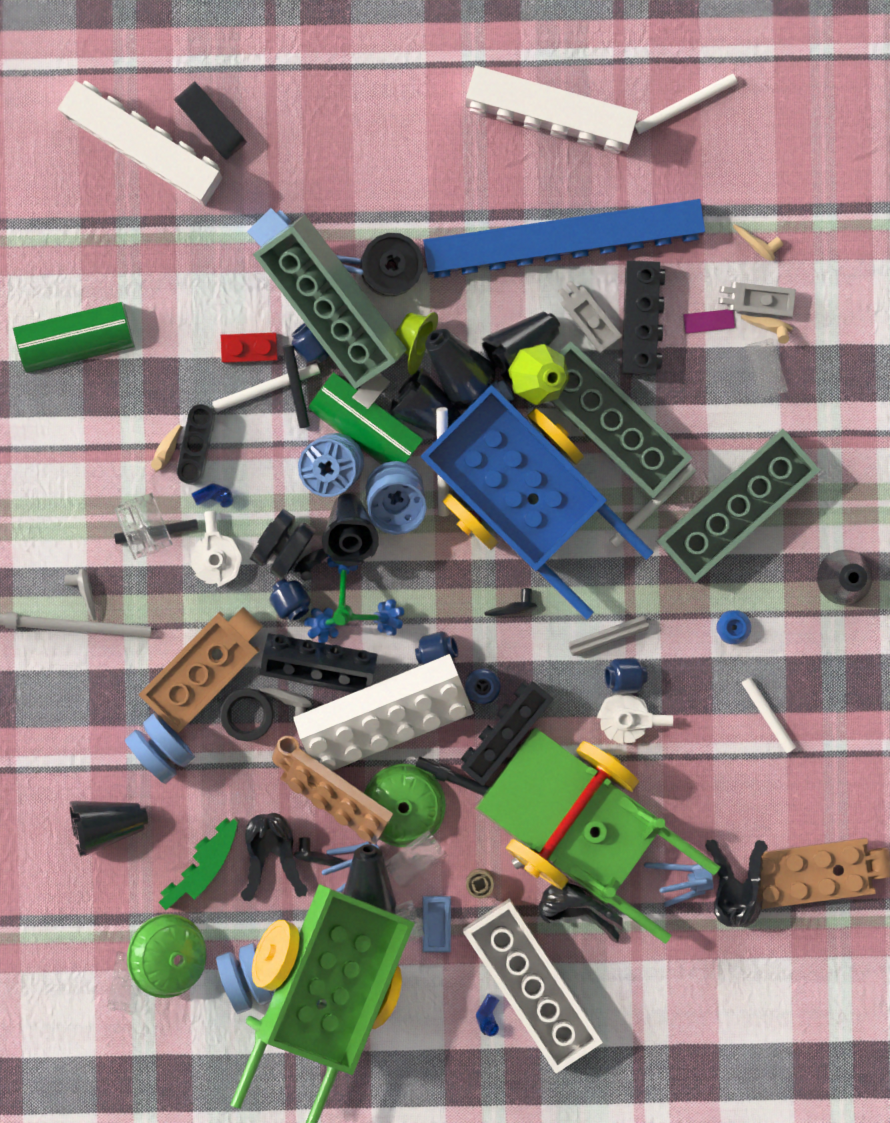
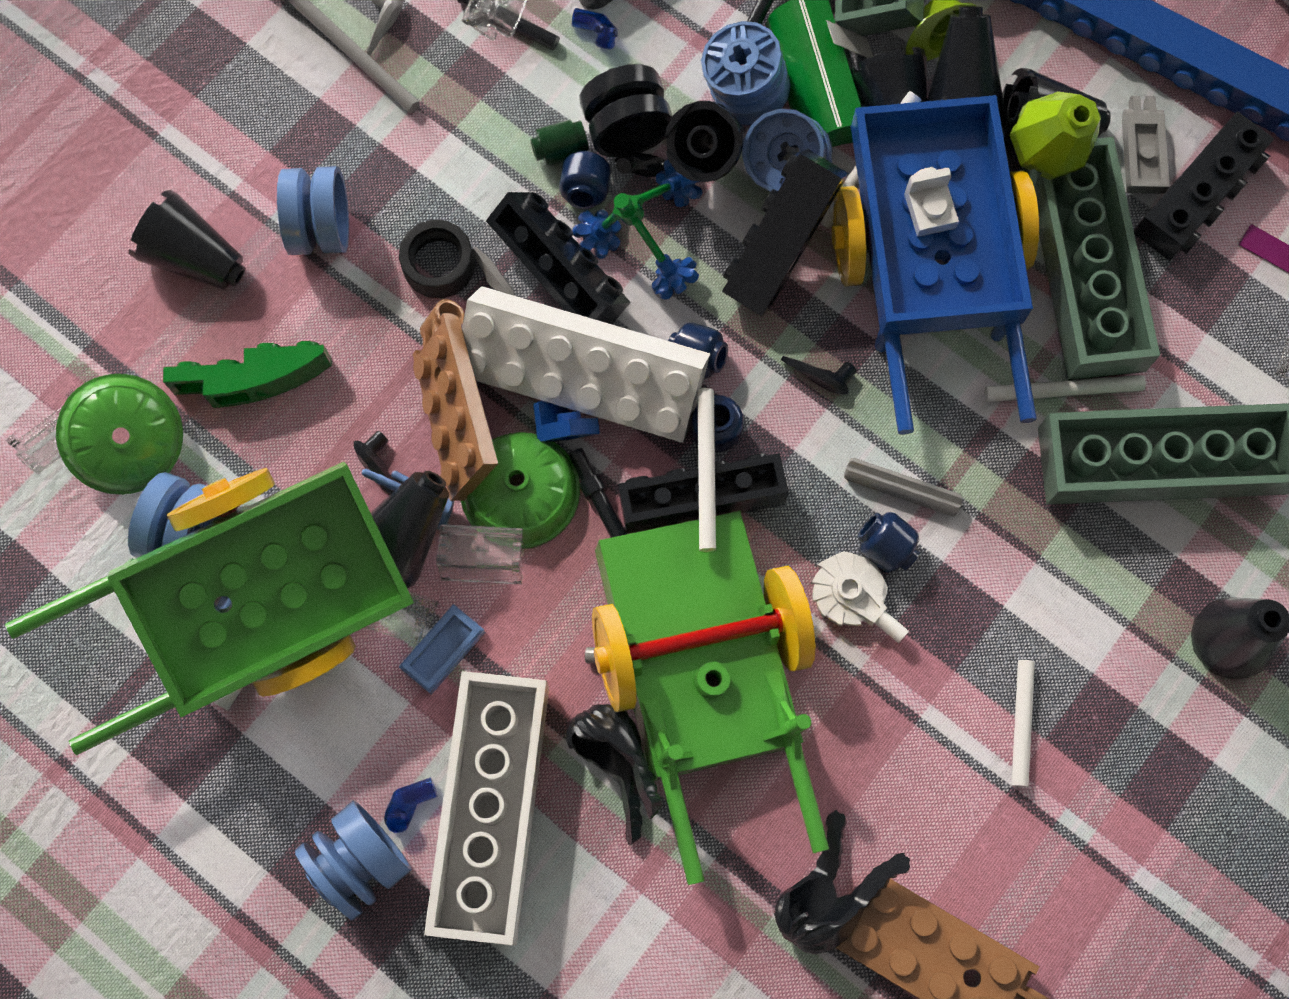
camera: 35 degrees right, 15 degrees down
medium nougat hinge [138,607,263,734] -> none
white piece [190,511,242,587] -> none
black hair [241,813,308,902] -> none
dark tan wheel [466,868,494,899] -> none
medium blue plant [644,862,714,907] -> none
blue plate [716,610,752,644] -> none
none -> medium blue wheel [295,800,412,920]
none -> dark green brick [530,119,589,167]
none -> blue bracket [533,401,600,442]
none -> white bar [698,388,716,552]
none -> black brick [722,149,849,316]
none -> white bracket [904,167,959,237]

